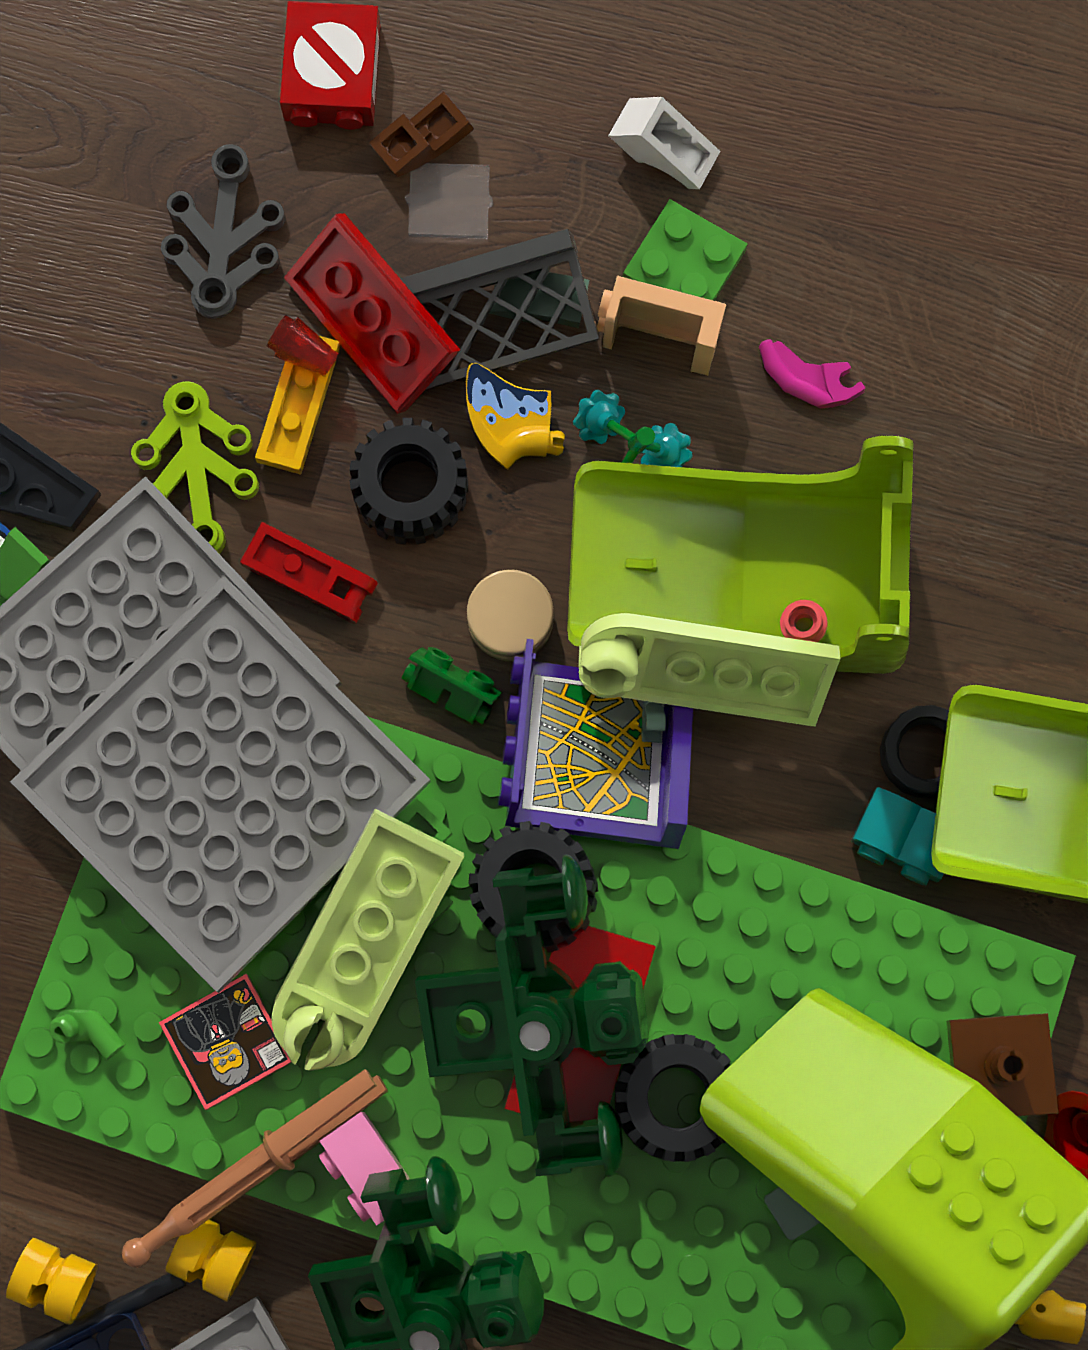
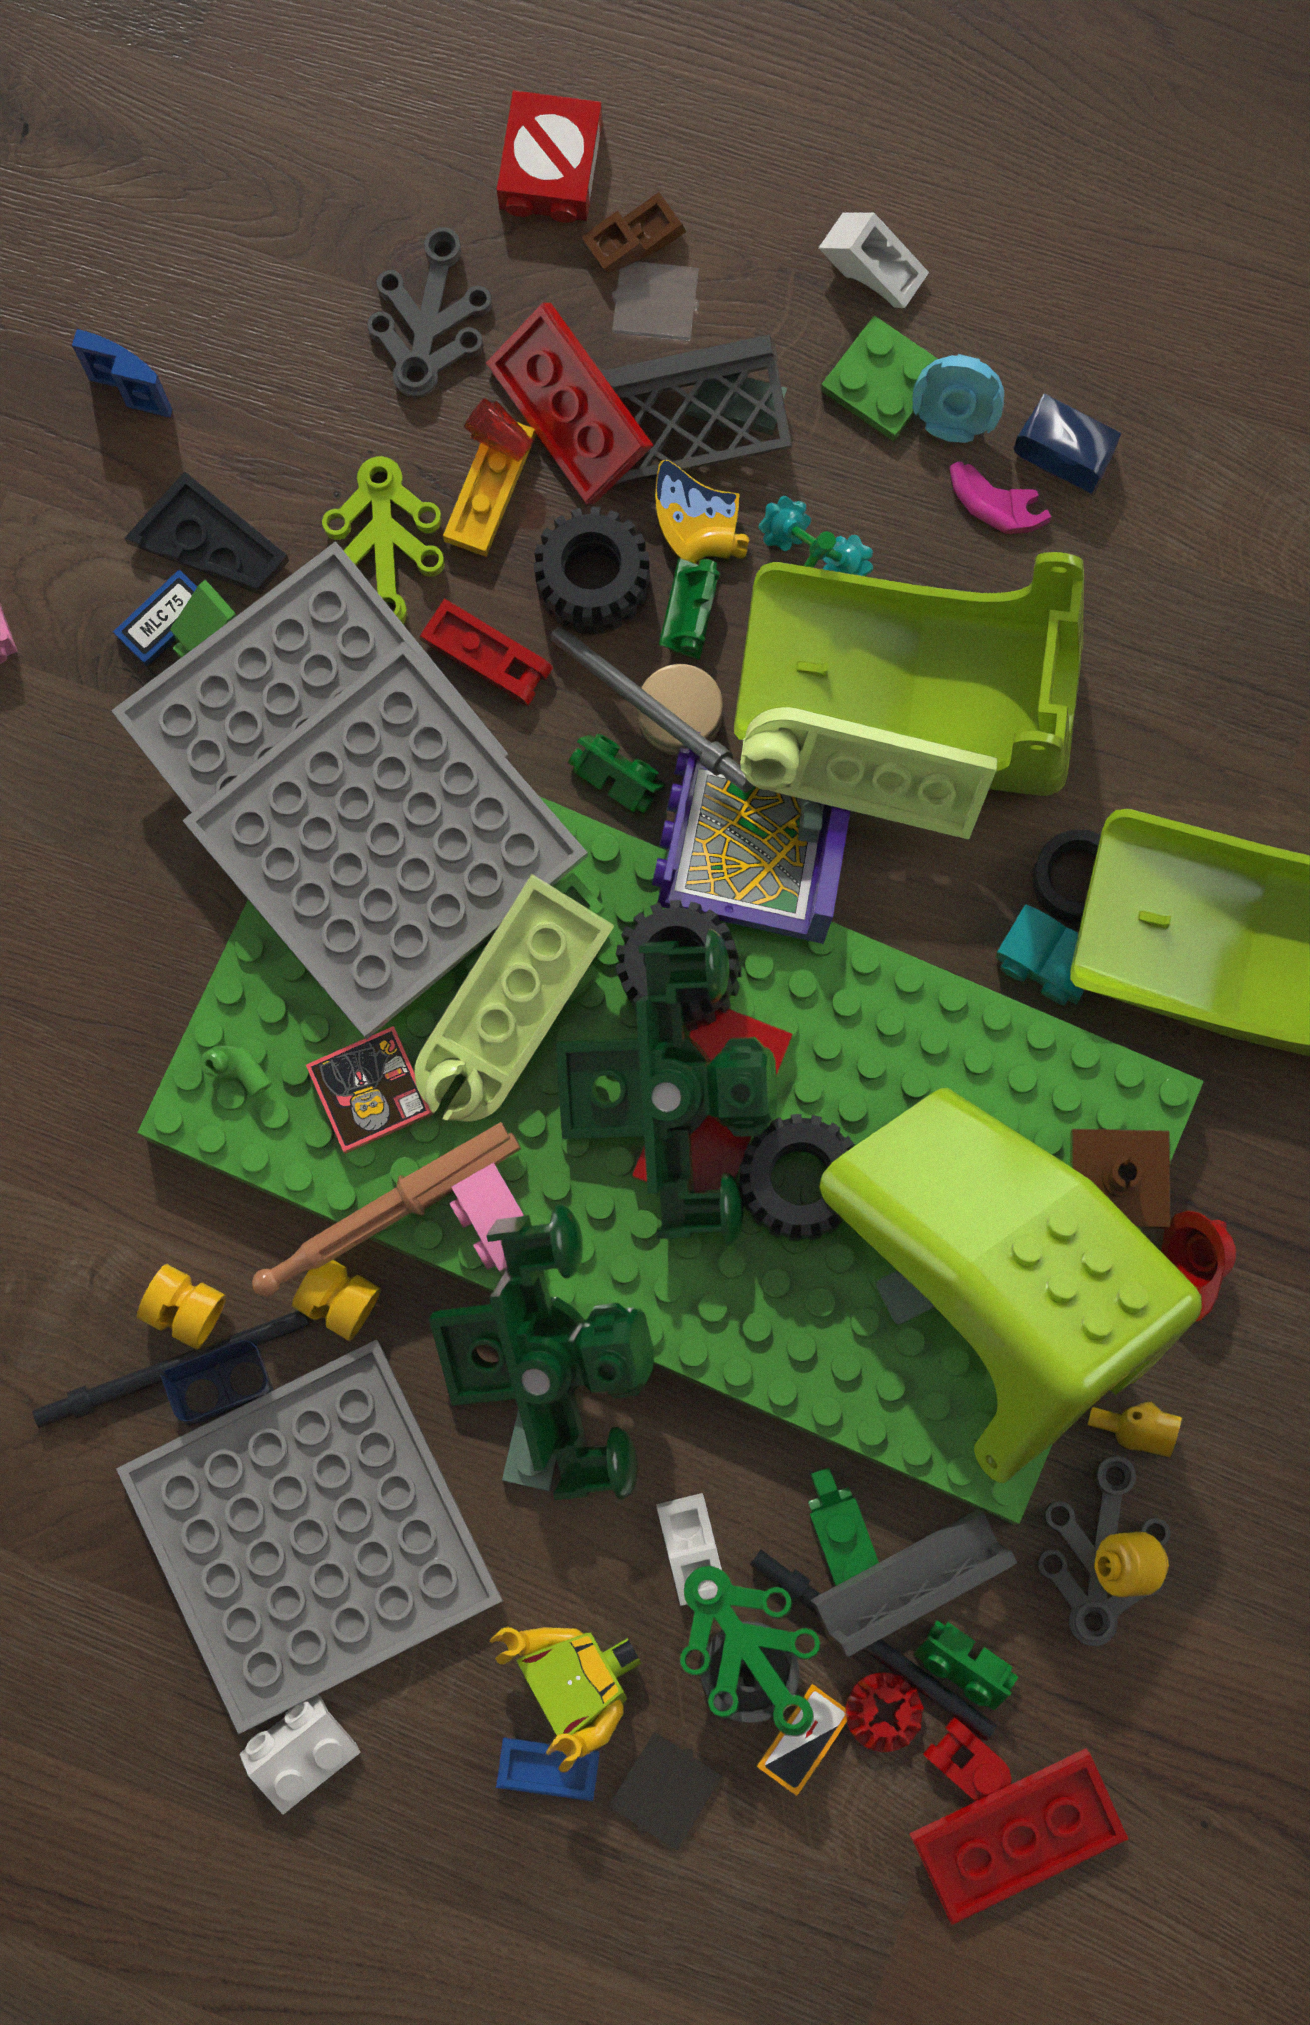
camera: 10 degrees right, 0 degrees up
light nougat panel [597,276,726,376] -> none
coral plate [780,600,828,642] -> none
none -> dark grey bar [550,626,753,792]
none -> green hinge [659,558,720,660]
none -> medium azure tile [912,354,1005,443]
none -> dark blue piece [1013,393,1121,495]

